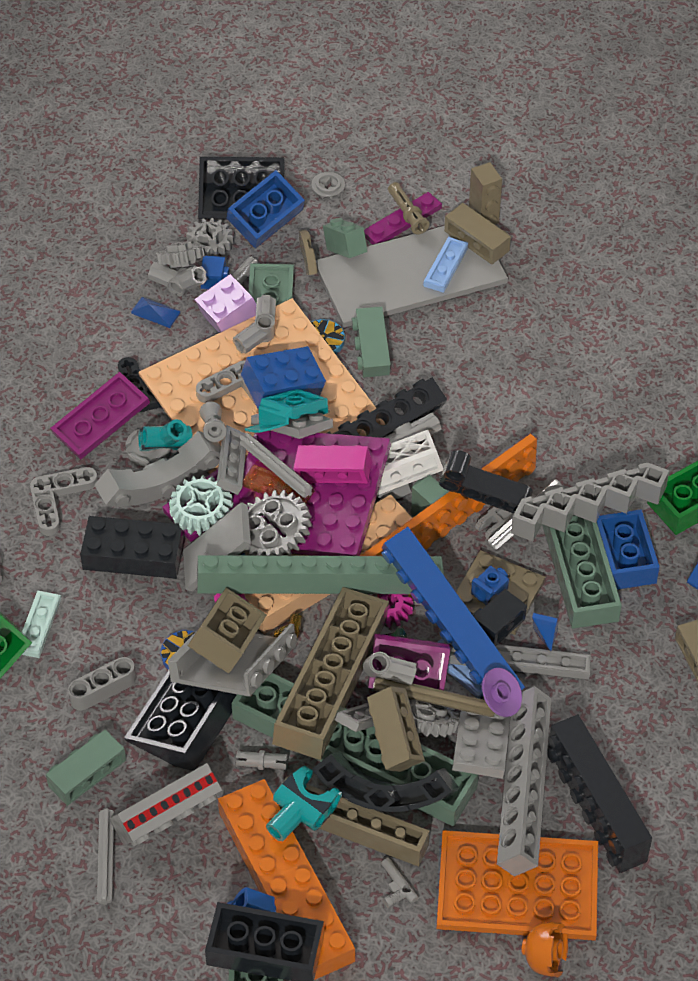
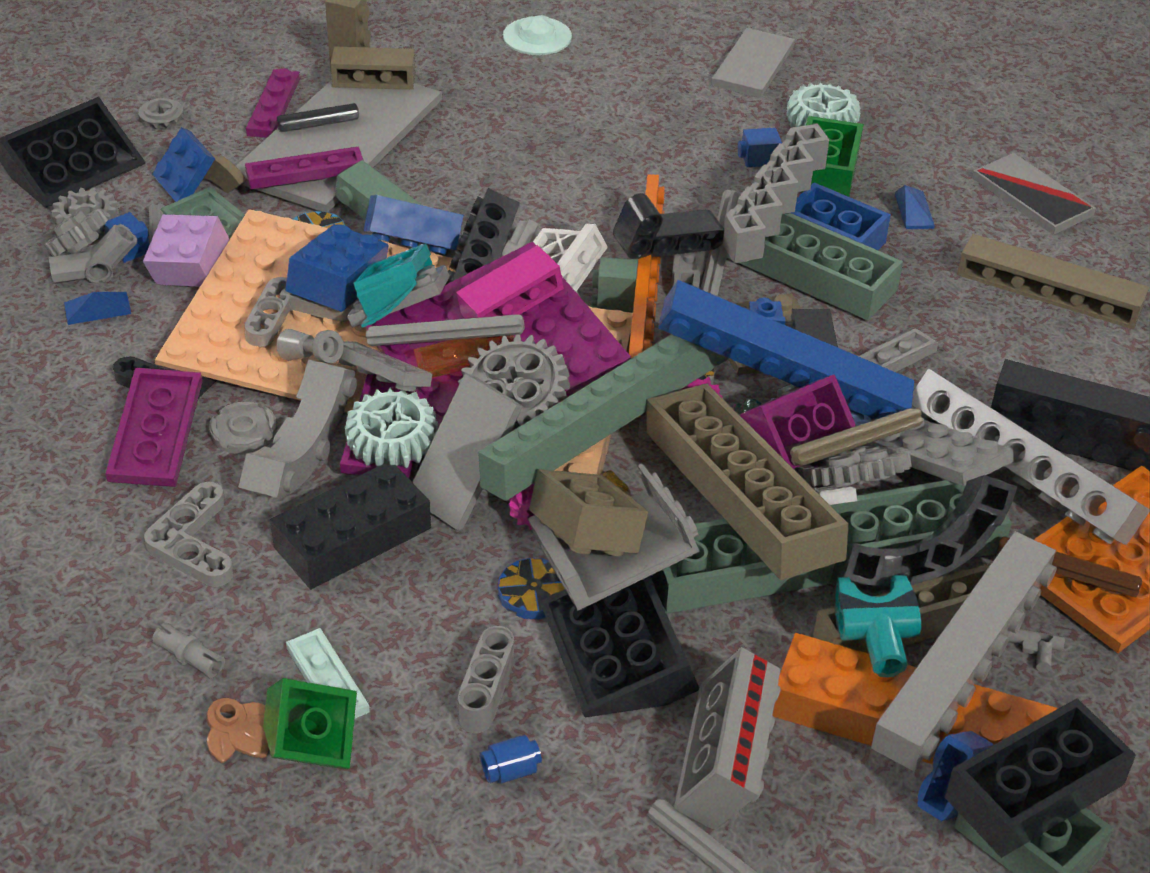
camera: 45 degrees left, 10 degrees down
sand green brick [46,730,126,806] -> none
teal connector [138,419,192,451] -> none
blue brick [227,170,305,249] -> none
light grey piece [233,295,276,354] -> none
light grey pin [236,750,288,770] -> none
sand green brick [323,218,368,258] -> none
light grey piece [363,652,416,685] -> none
dark tan brick [367,686,425,772] -> none
dark tan pin [388,182,429,235] -> none
light blue tile [423,237,468,293] -> none
medium lavender dish [482,668,522,717] -> none
blue slope [532,613,558,651] -> none
none -> blue plate [152,127,215,202]
none -> magenta plate [245,146,364,189]
none -> black axle [277,103,359,132]
none -> brick [363,195,464,255]
none -> blue brick [480,734,542,784]
none -> light aqua hat [503,15,572,55]
none -> blue brick [738,128,782,167]
none -> light grey brick [871,531,1057,772]
none -> reddish brown axle [997,536,1142,597]

